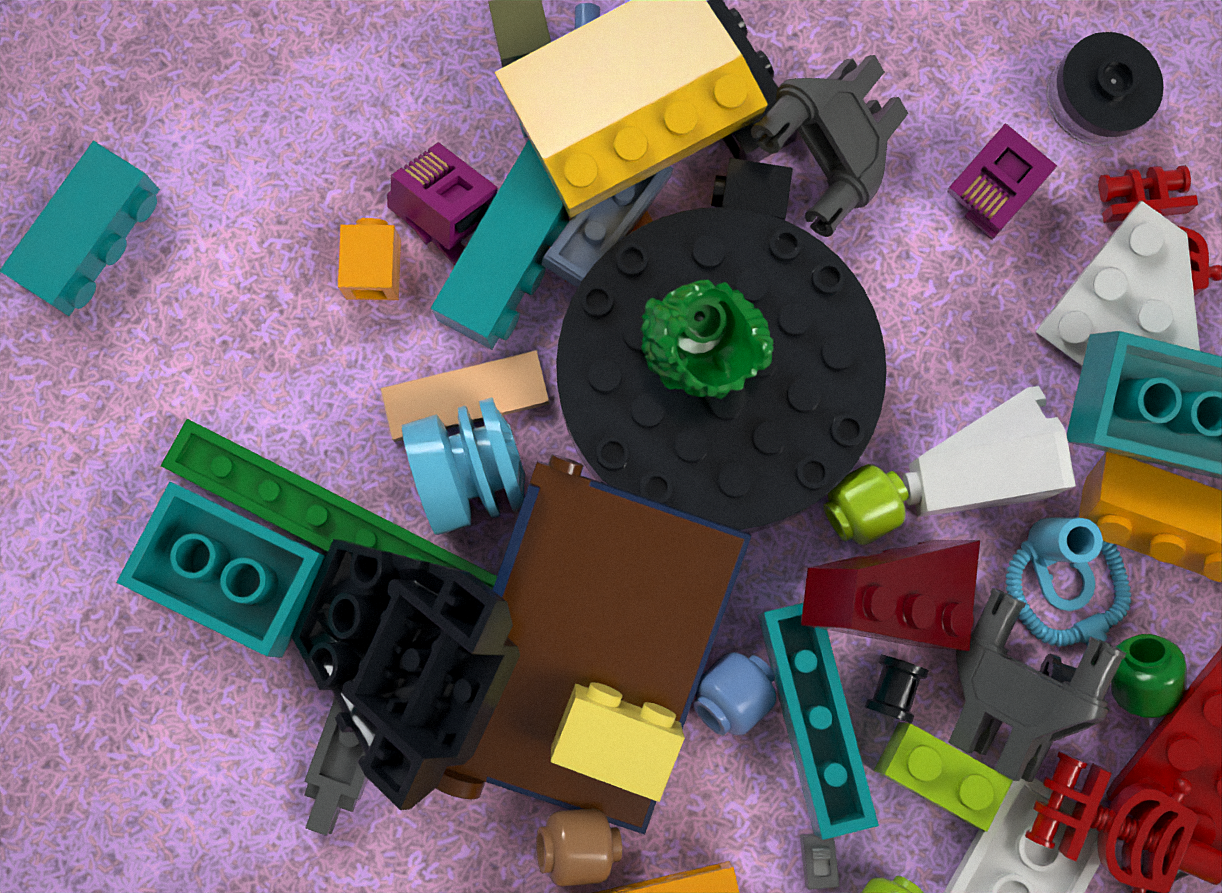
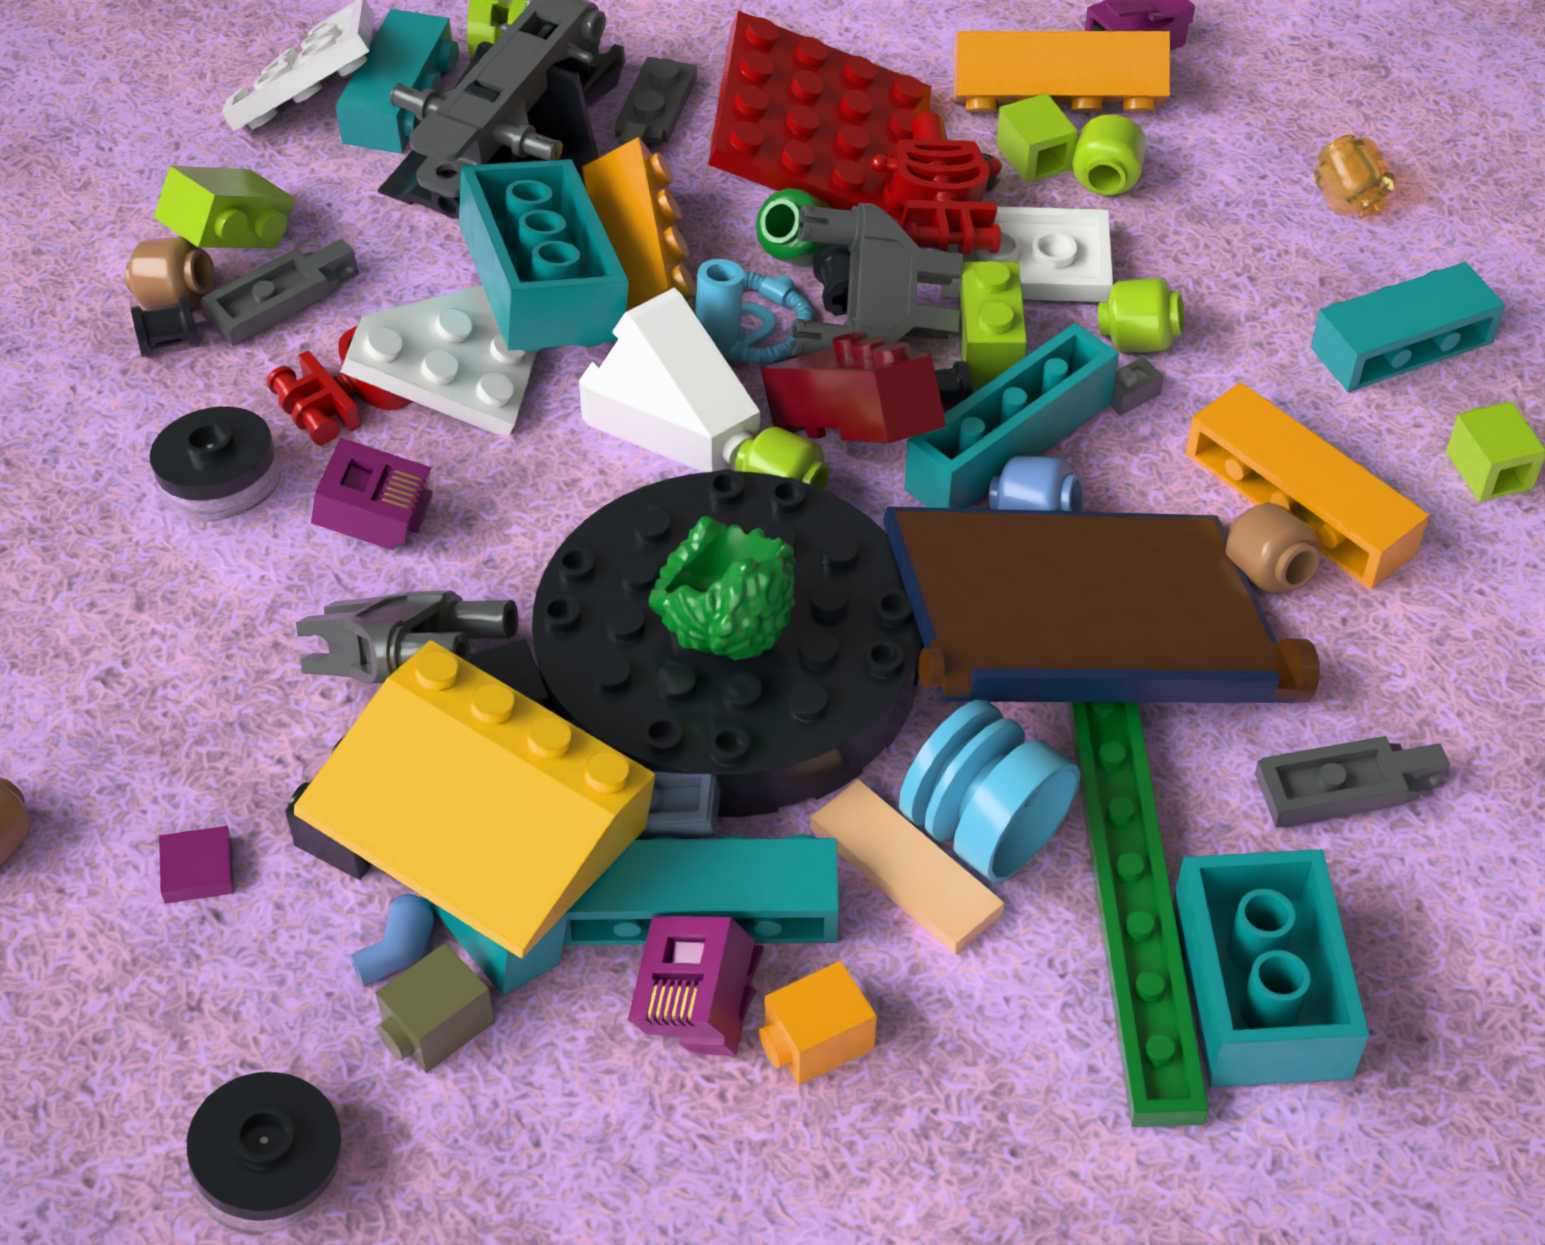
camera: 120 degrees left, 30 degrees down
black wedge [291,539,520,810] -> none
light yellow brick [550,682,685,802] -> none

